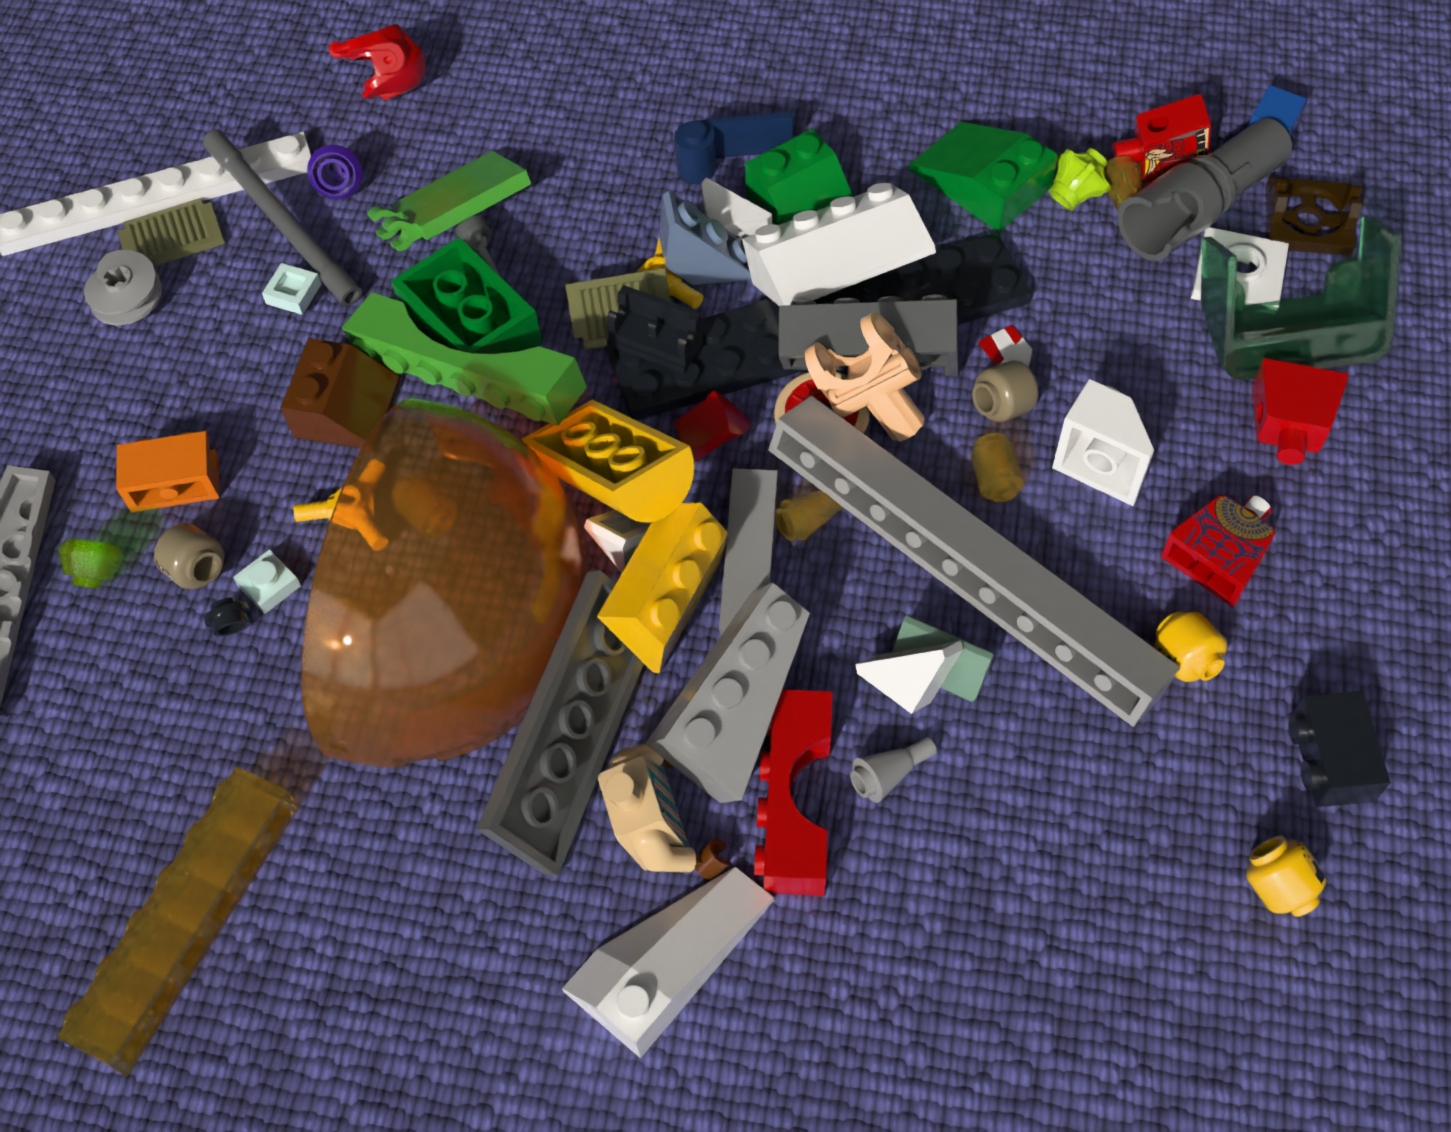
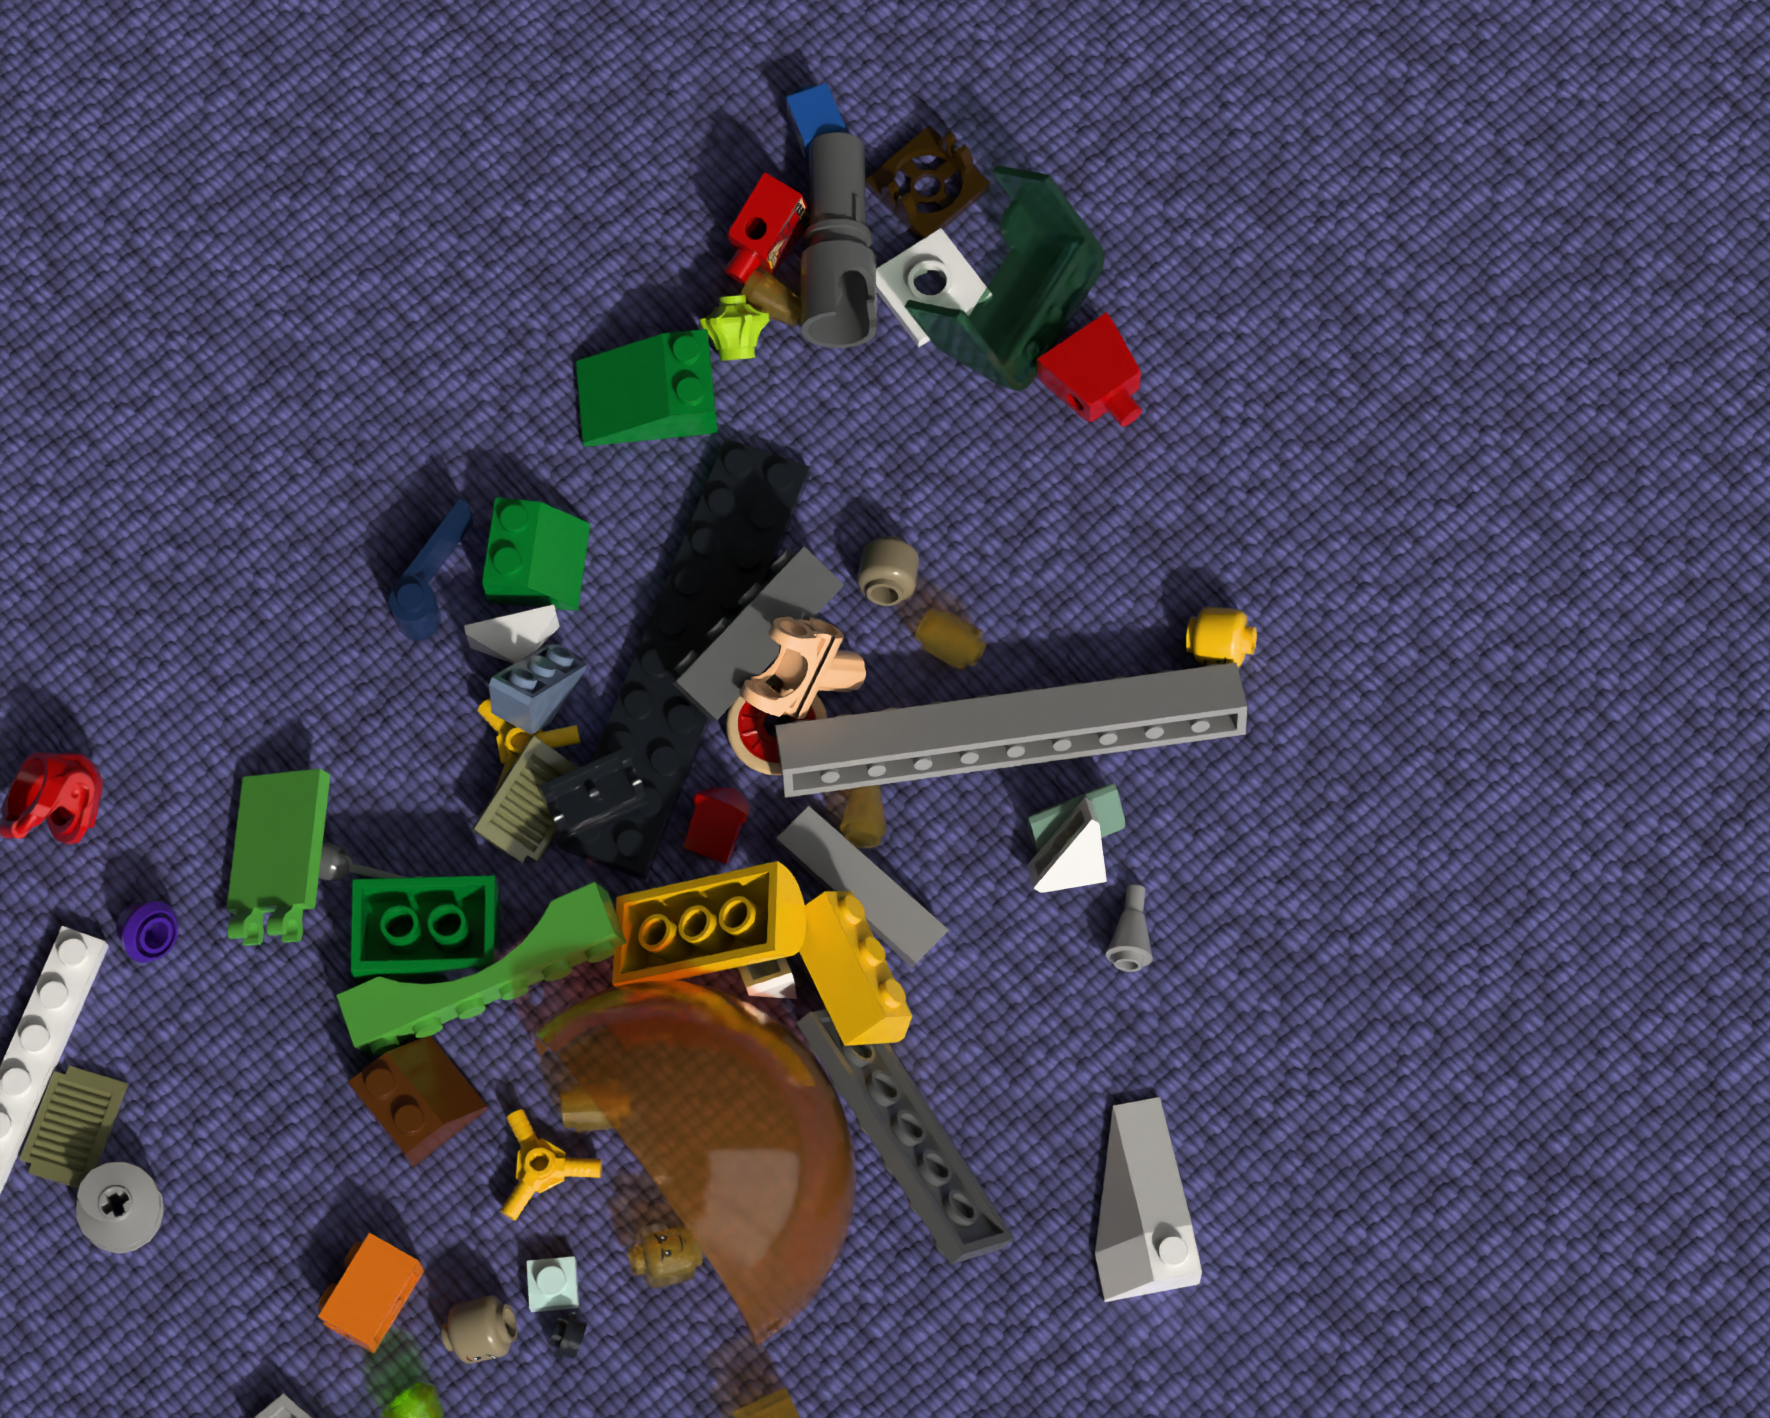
camera: 50 degrees left, 10 degrees up
dark grey piece [202,129,362,306] -> none
light aqua plate [262,263,322,315] -> none
tan torso [598,744,731,879] -> none
light grey wedge [645,583,810,803] -> none
white slope [742,183,936,306] -> none
red arch [754,689,832,896] -> none
sticker [978,326,1032,367] -> none
white slope [1052,379,1154,506] -> none
red torso [1161,496,1276,608] -> none
yellow head [1246,836,1326,917] -> none
black brick [1288,691,1391,807] -> none

